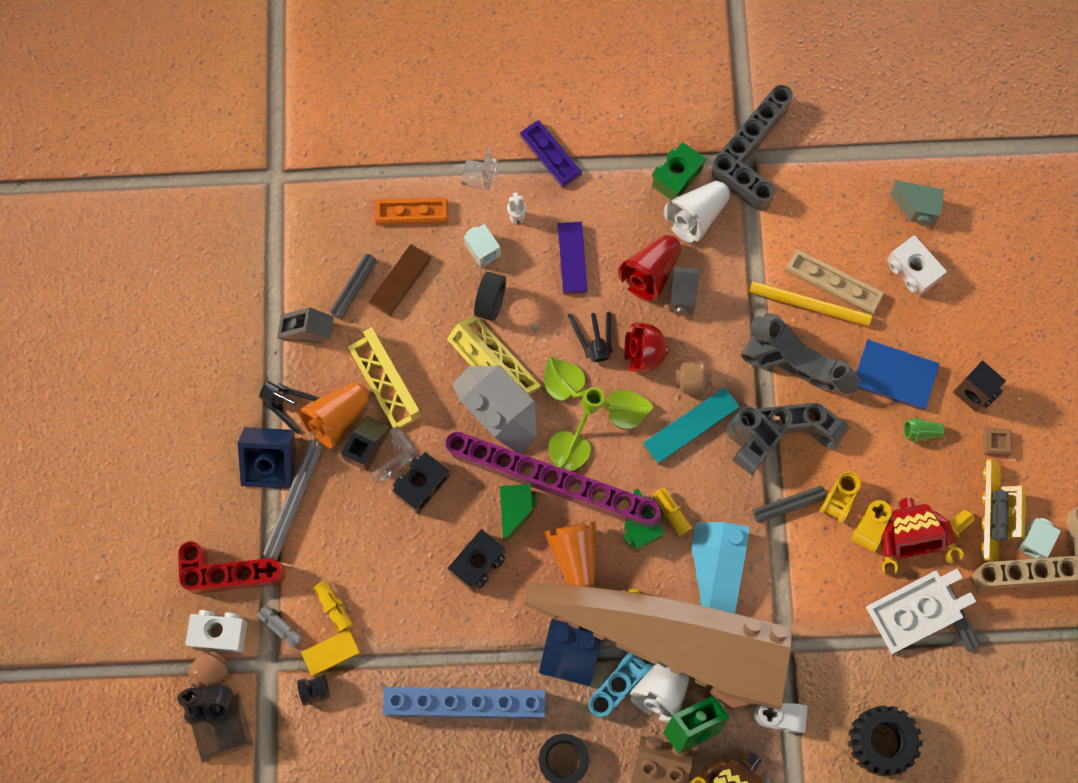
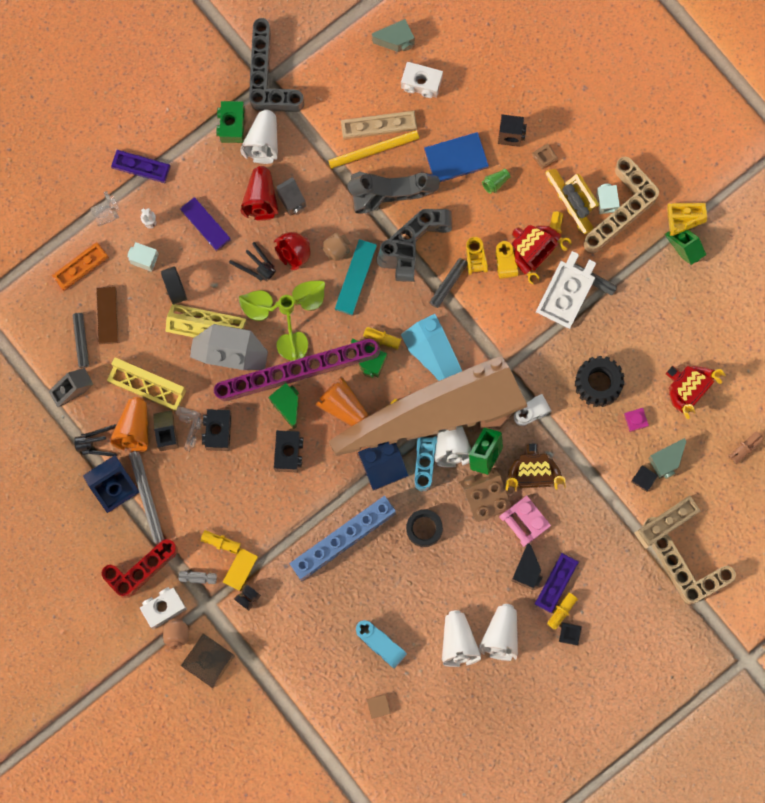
camera: 35 degrees left, 5 degrees up
black piece [177,684,233,724] -> none

